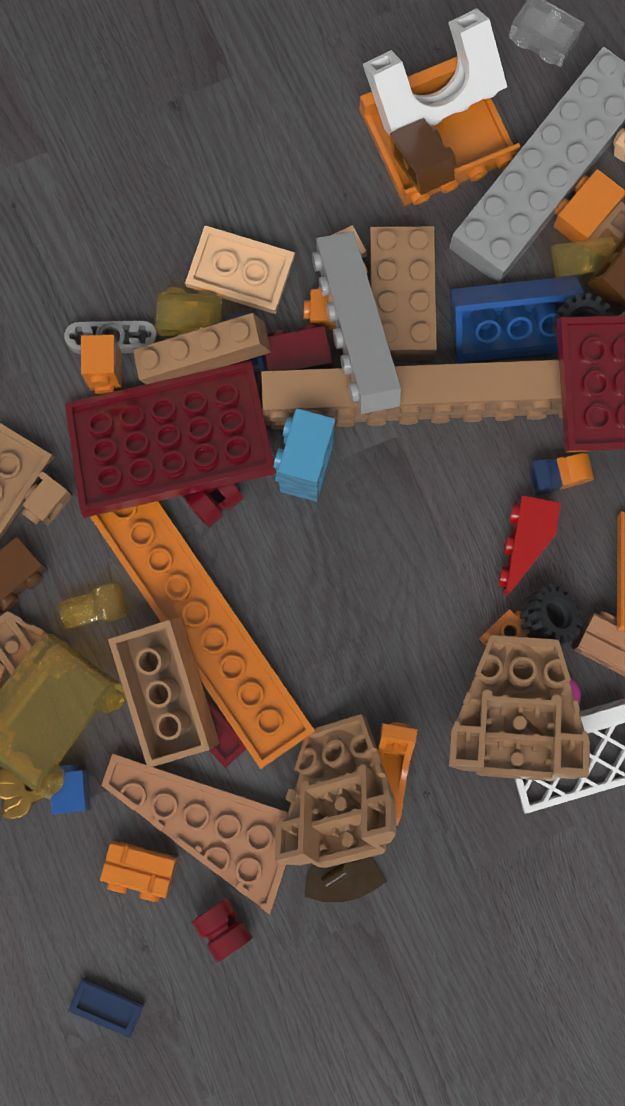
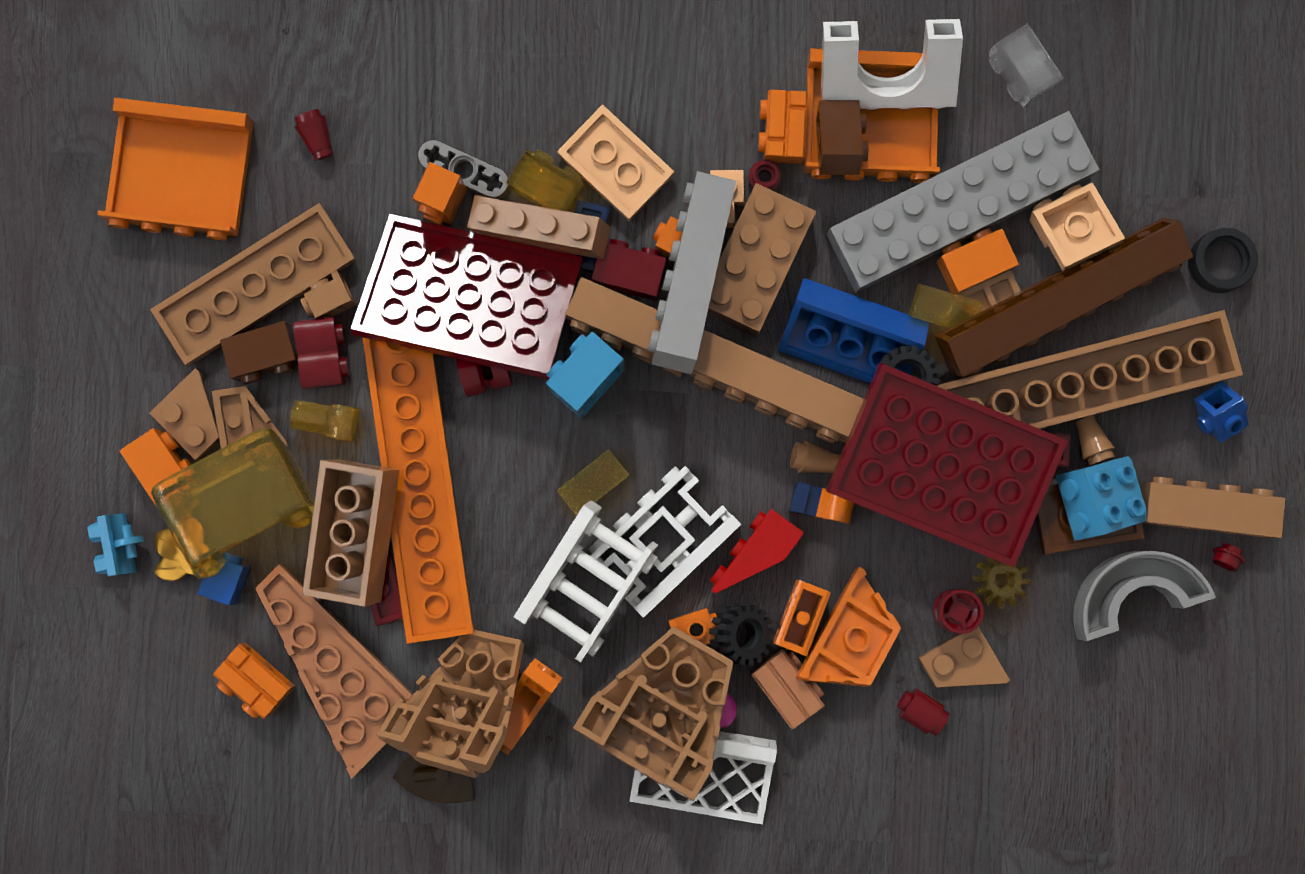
camera: 25 degrees right, 5 degrees up
dark blue tile [68,978,145,1038] -> none
dark red wheel [191,897,253,963] -> none
none -> dark red brick [293,317,350,390]
none -> white fence [514,500,658,662]
none -> clear yellow plate [556,449,630,516]
none -> white fence [588,466,741,618]
none -> dark red plate [748,160,782,191]
none -> orange brick [758,89,808,164]
none -> orange brick [773,579,831,656]
none -> medium nougat cone [790,440,841,474]

